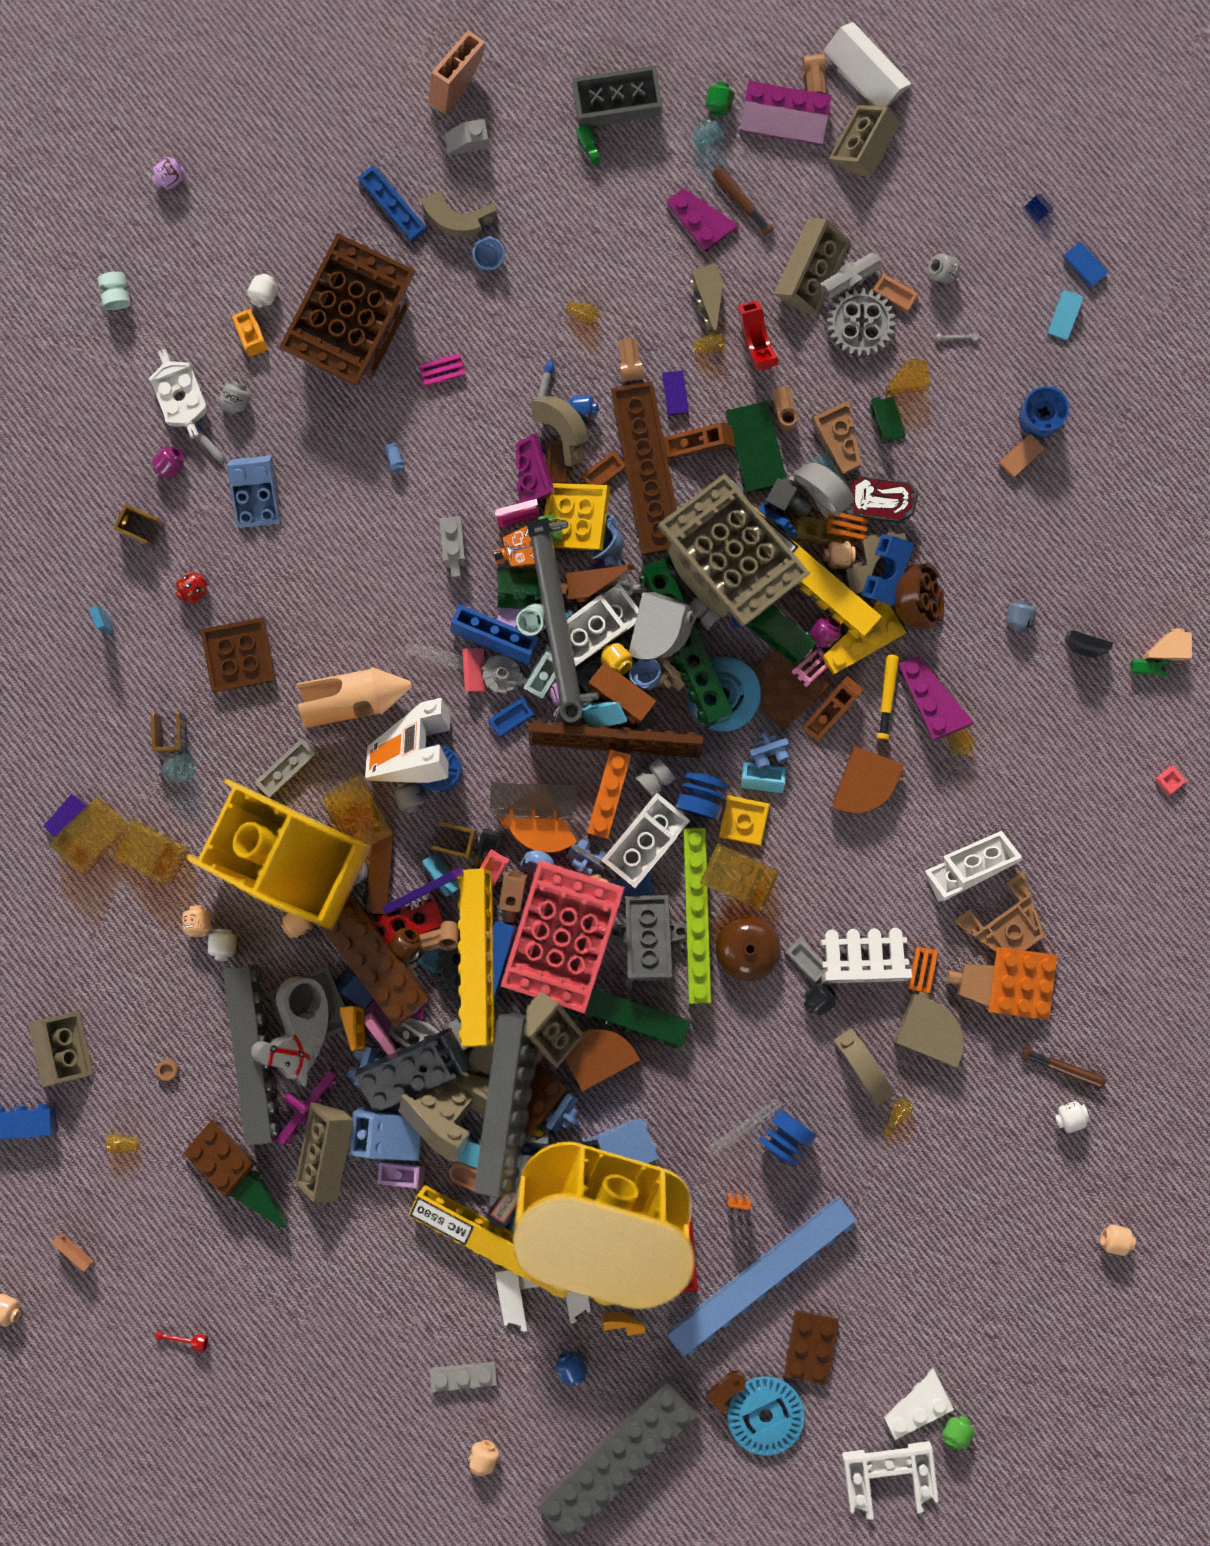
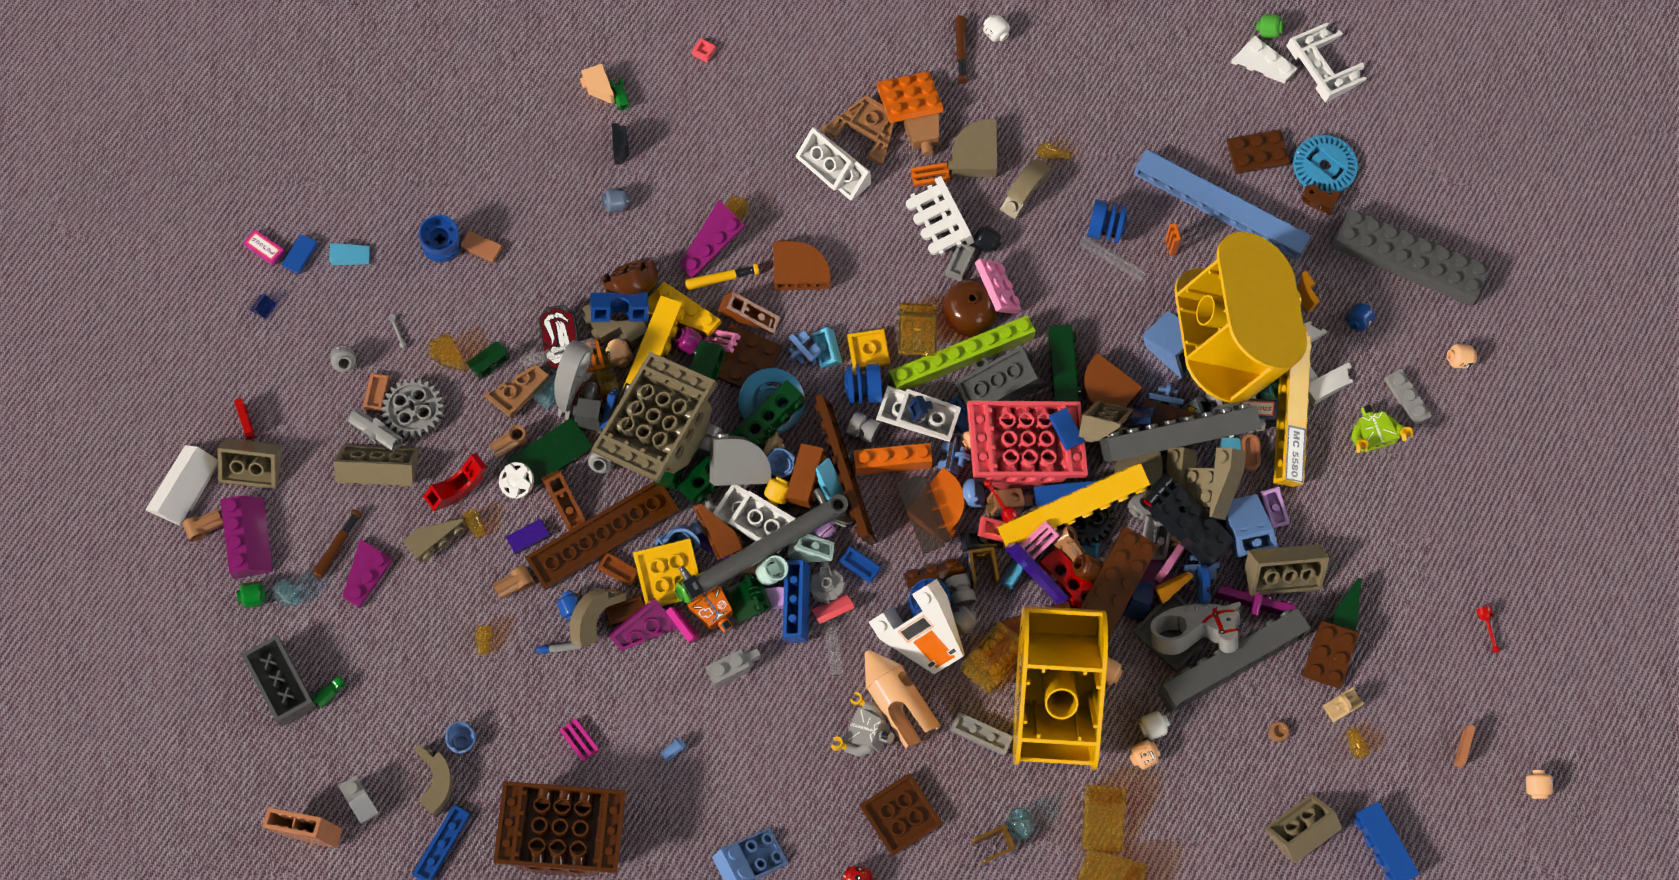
camera: 115 degrees left, 15 degrees down
none -> red tile [234,398,256,440]
none -> tile [243,230,285,266]
none -> white wheel [499,462,534,499]
none -> clear axle [521,338,596,367]
none -> light grey torso [831,692,894,757]
none -> reddish brown plate [903,559,964,588]
none -> dark blue tile [908,396,933,422]
none -> light grey wheel [945,573,976,608]
none -> bright pink plate [975,259,1022,314]
none -> red hinge [984,479,1019,523]
none -> bright pink tile [1020,520,1060,560]
none -> blue tile [1049,408,1084,451]
none -> dark blue tile [1131,406,1155,424]
none -> blue tile [1196,565,1211,604]
none -> tan hips [1323,687,1364,723]
none -> lime torso [1351,405,1413,453]

